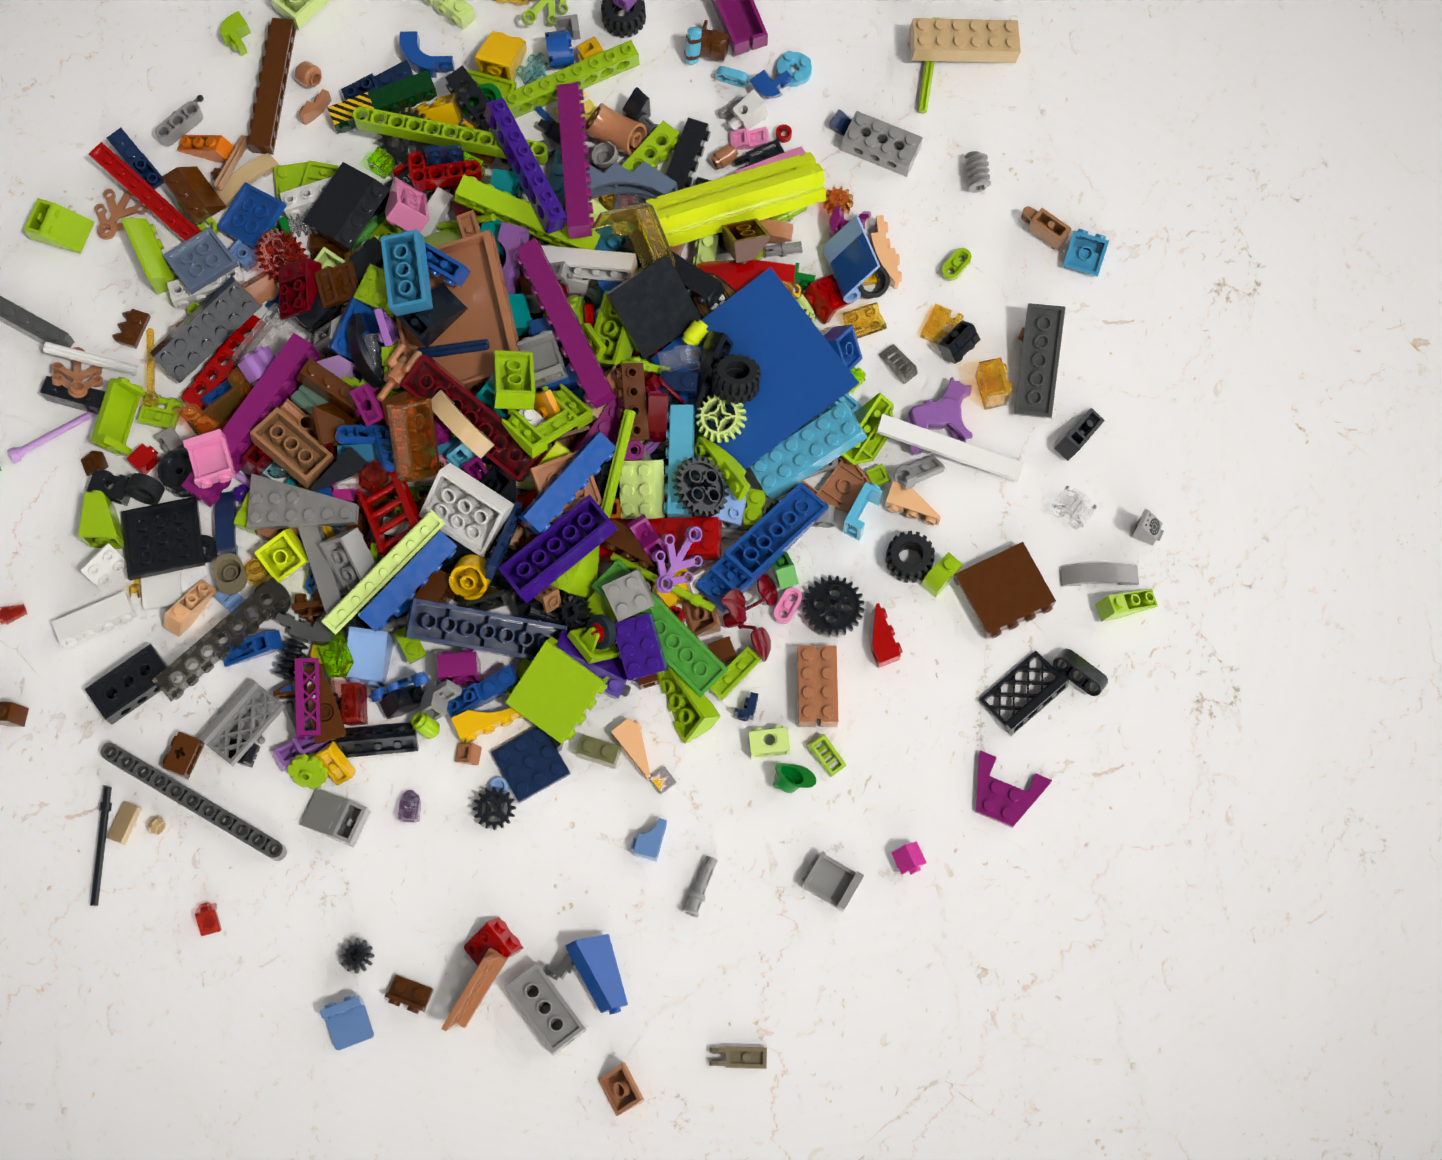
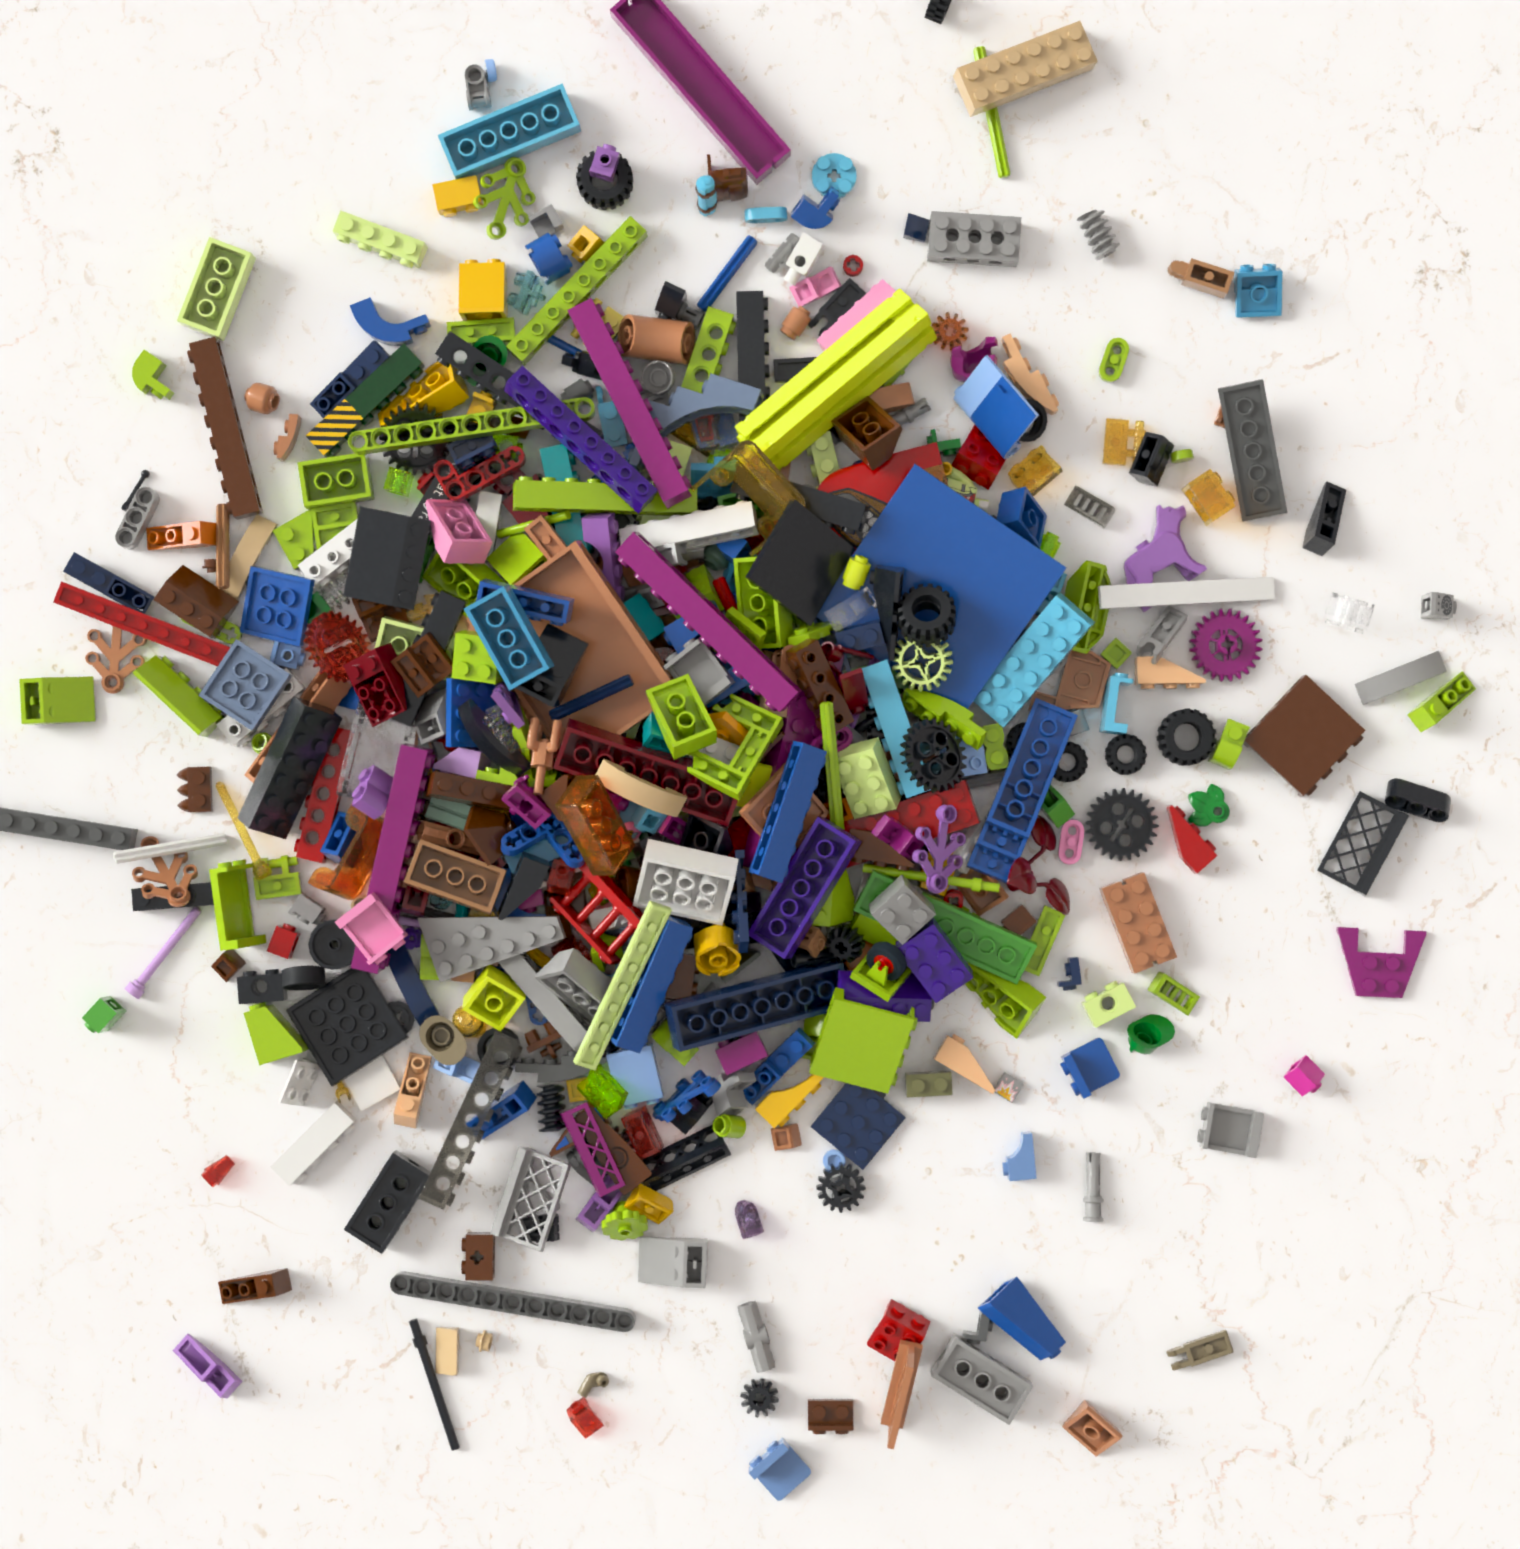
camera: 15 degrees left, 15 degrees up
none -> lime brick [297,453,375,510]
none -> dark tan arm [577,1372,609,1398]
none -> blue axle [697,235,757,312]
none -> light grey piece [737,1301,775,1373]
none -> black tyre [1053,742,1088,782]
none -> blue bracket [1060,1038,1120,1099]
none -> black tyre [1105,734,1147,775]
none -> lime tile [1170,449,1194,463]
none -> green plate [1188,784,1230,827]
none -> magenta gear [1189,608,1263,682]

